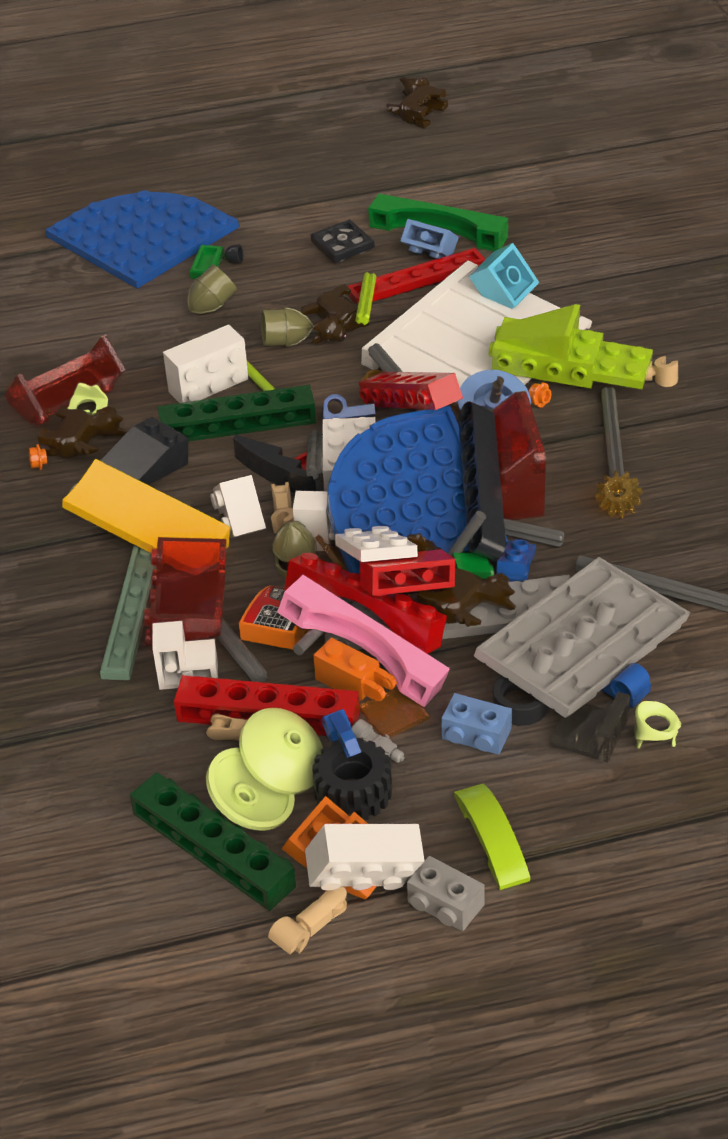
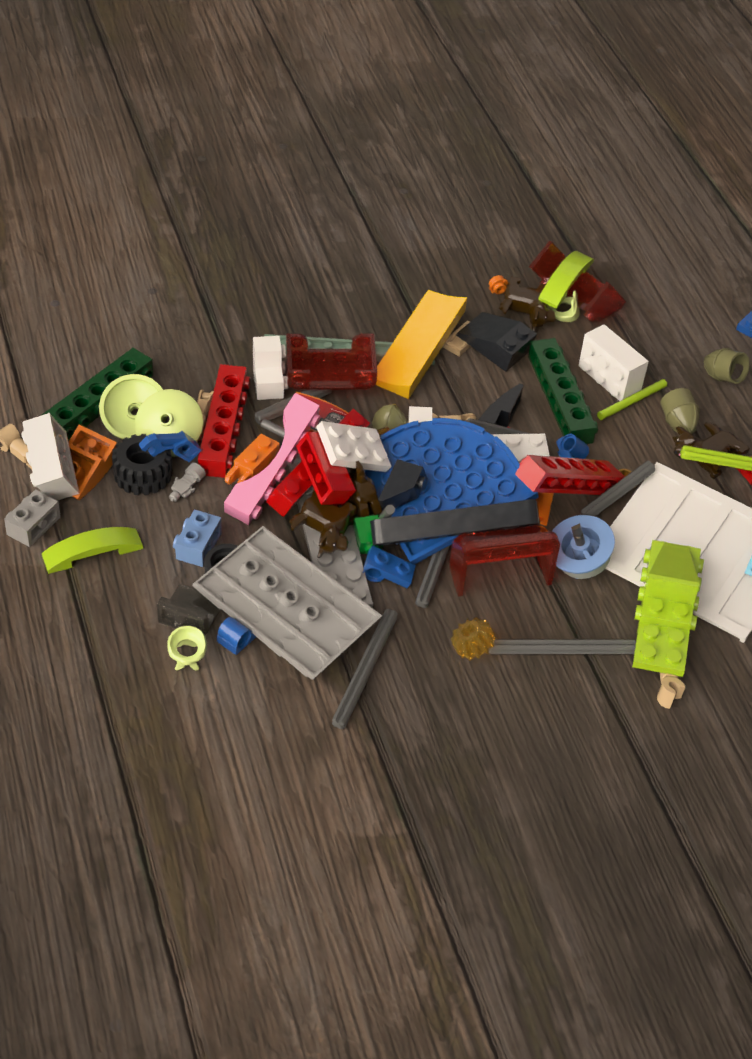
camera: 80 degrees right, 5 degrees up
white brick [210,475,266,539] -> none
clear orange piece [360,687,430,738] -> none
orange plate [529,382,552,408] -> none
none -> black slope [378,459,428,510]
none -> lime slope [538,251,594,309]

